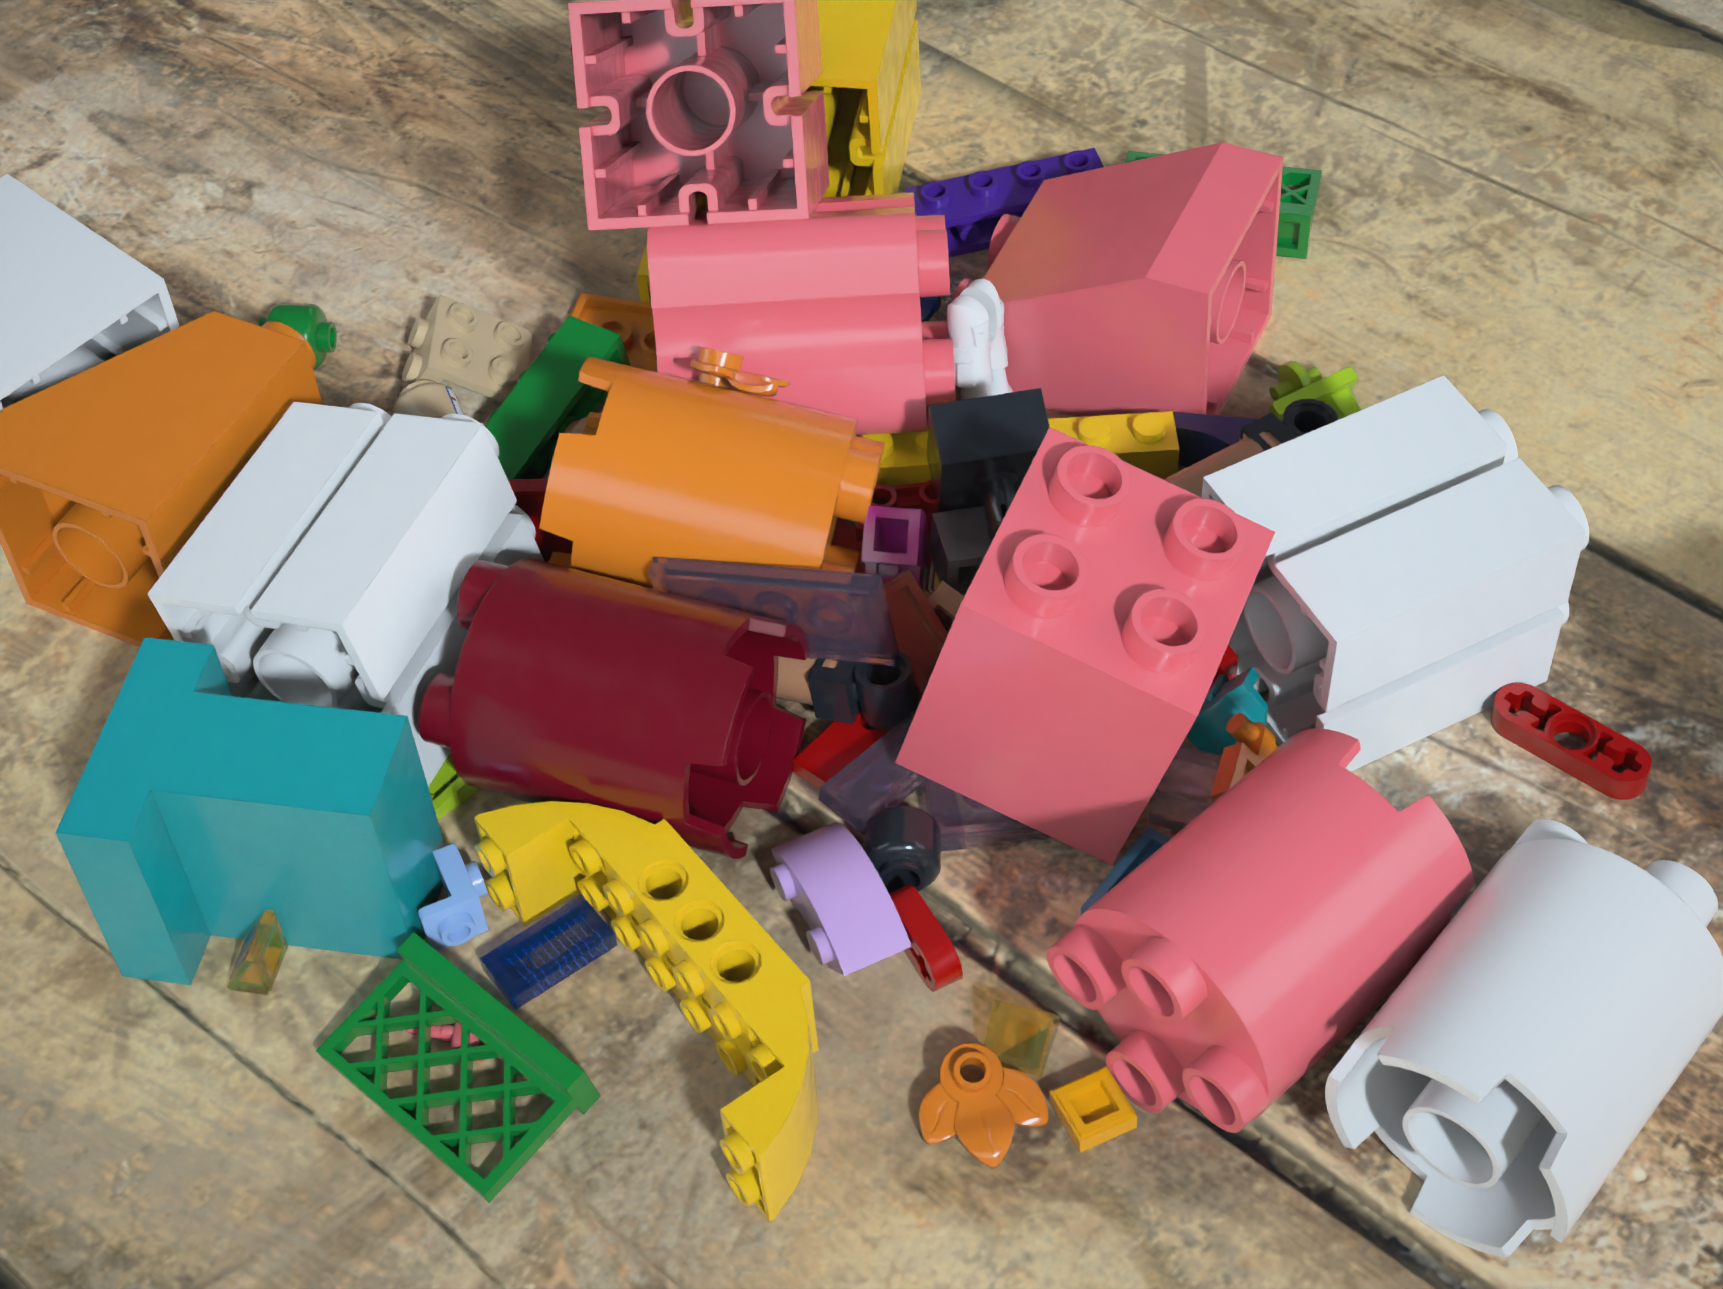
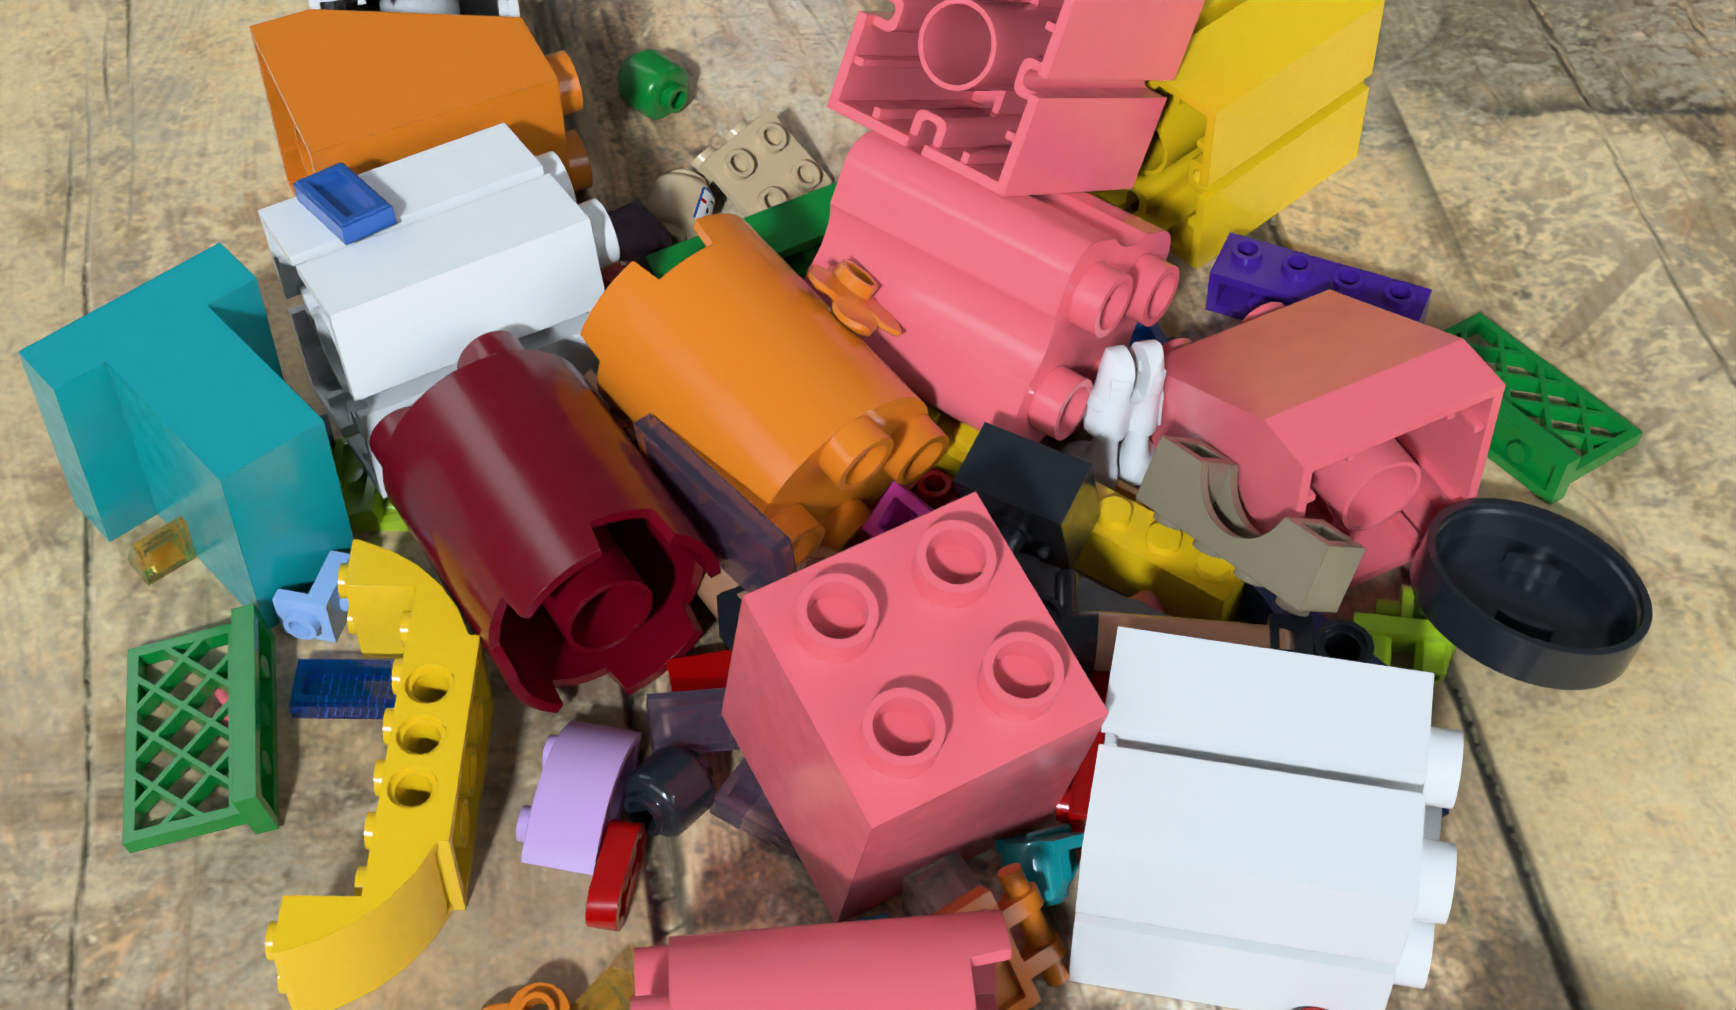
camera: 35 degrees right, 0 degrees up
none -> blue tile [293,162,397,245]
none -> dark tan arch [1135,435,1366,617]
none -> black brick [1410,498,1653,690]

